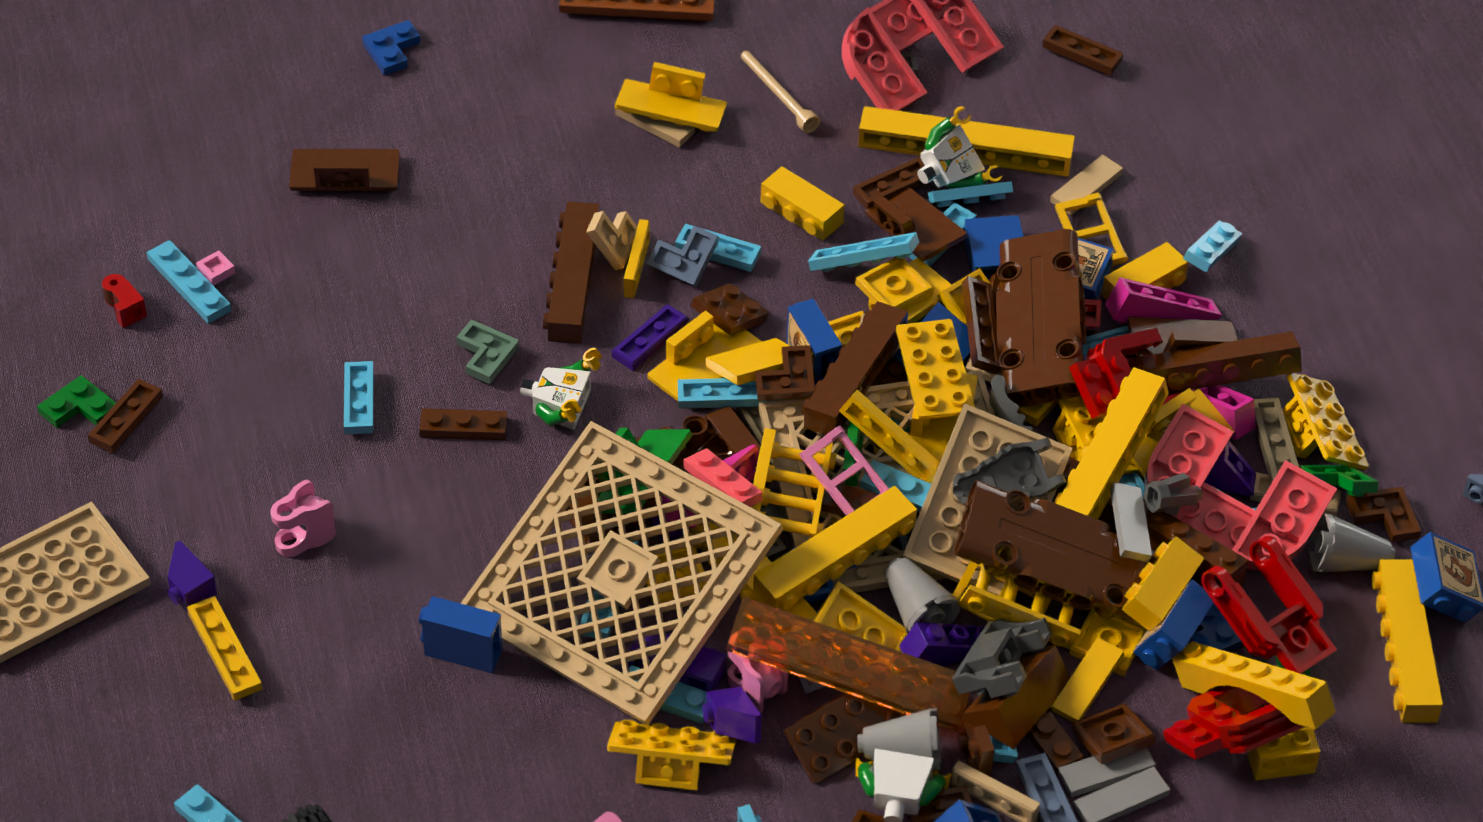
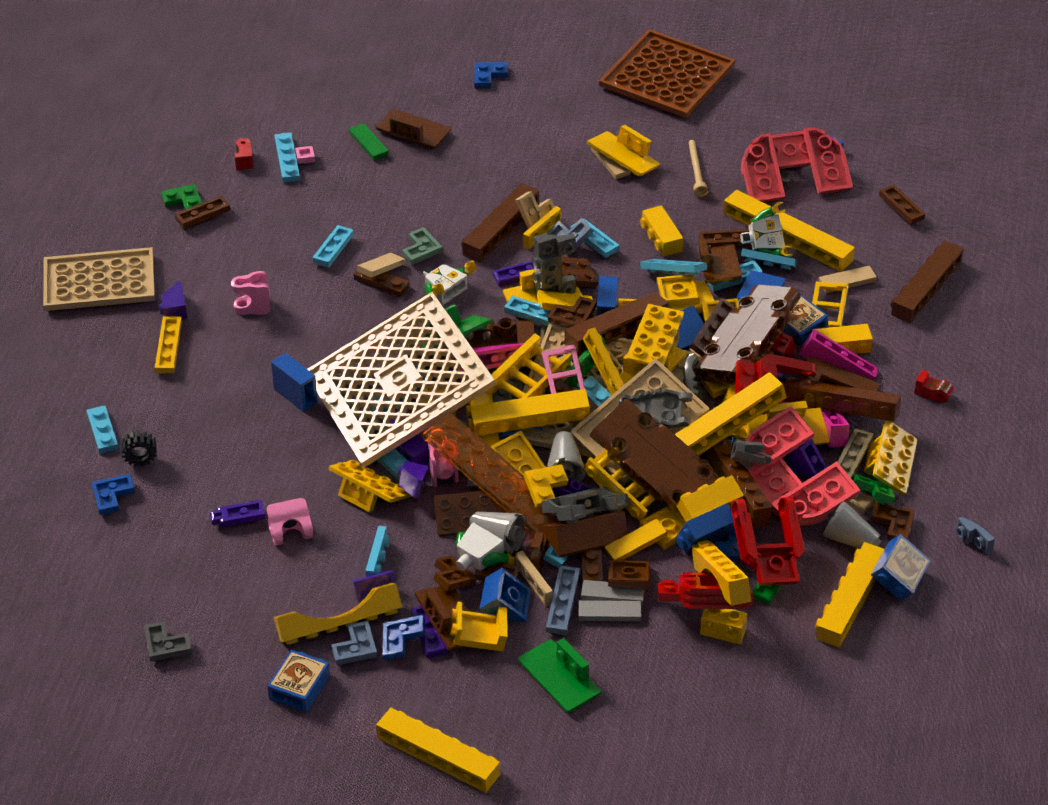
camera: 30 degrees right, 5 degrees down
coral plate [684,448,762,507] -> none
light grey tile [1110,482,1152,562] -> none
medium azure plate [1183,220,1243,273] -> none
none -> green tile [349,123,389,161]
none -> tan tile [357,253,405,278]
none -> yellow plate [523,464,568,508]
none -> dark grey bracket [532,233,576,295]
none -> reddish brown brick [890,240,964,323]
none -> red leg [914,370,954,403]

